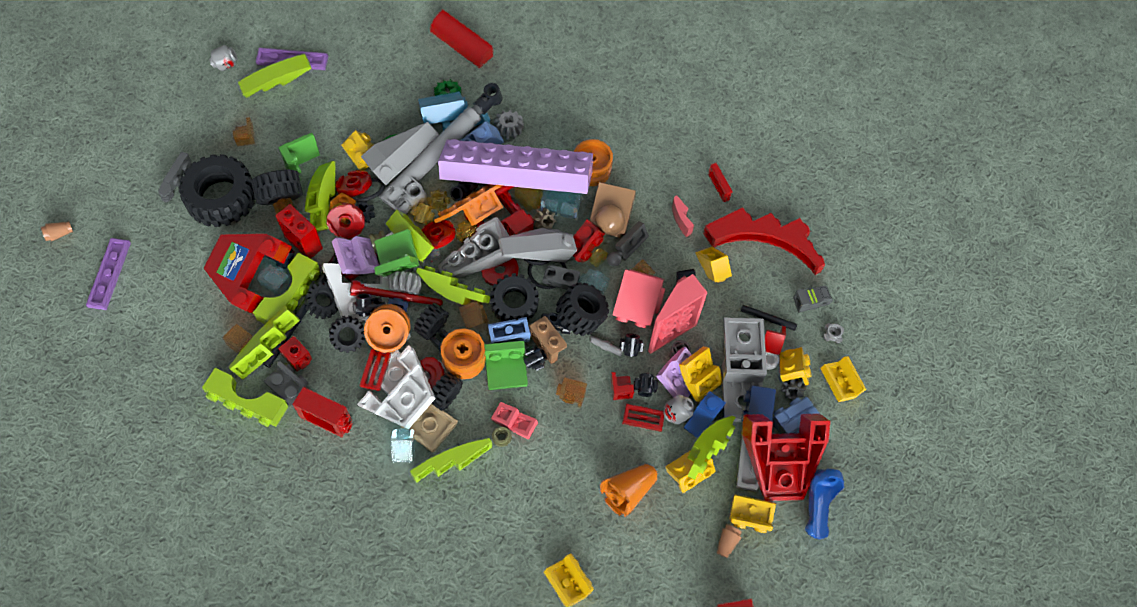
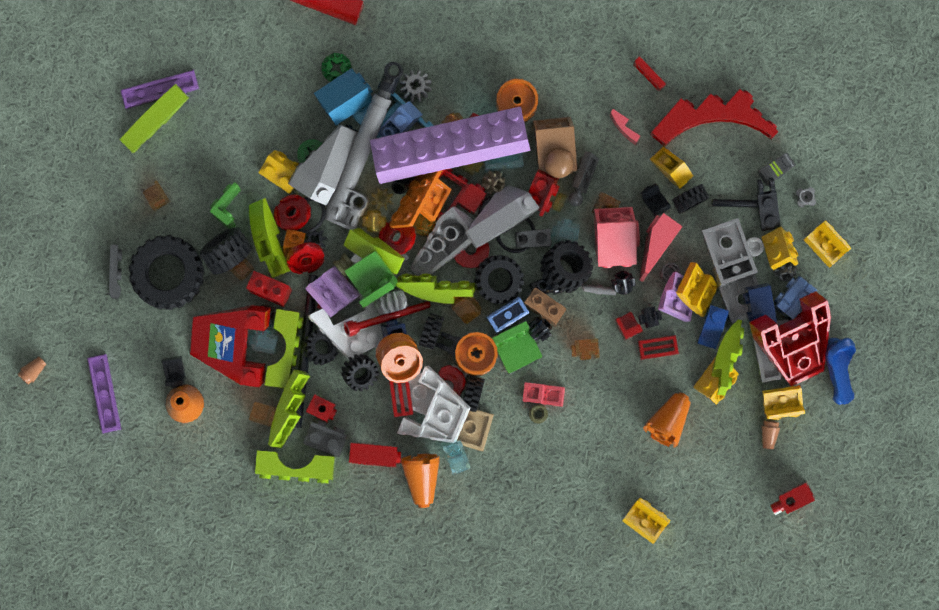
camera: 20 degrees left, 20 degrees up
light grey head [209,45,238,71] -> none
black plate [353,294,386,317] -> none
lime slope [410,438,492,483] -> none
light grey head [664,395,694,424] -> none
red panel [765,326,786,355] -> none
none -> black bracket [162,356,186,388]
none -> orange cone [166,384,204,423]
none -> orange cone [401,453,440,508]
none -> black tyre [672,184,709,214]
none -> black hinge [756,177,781,231]

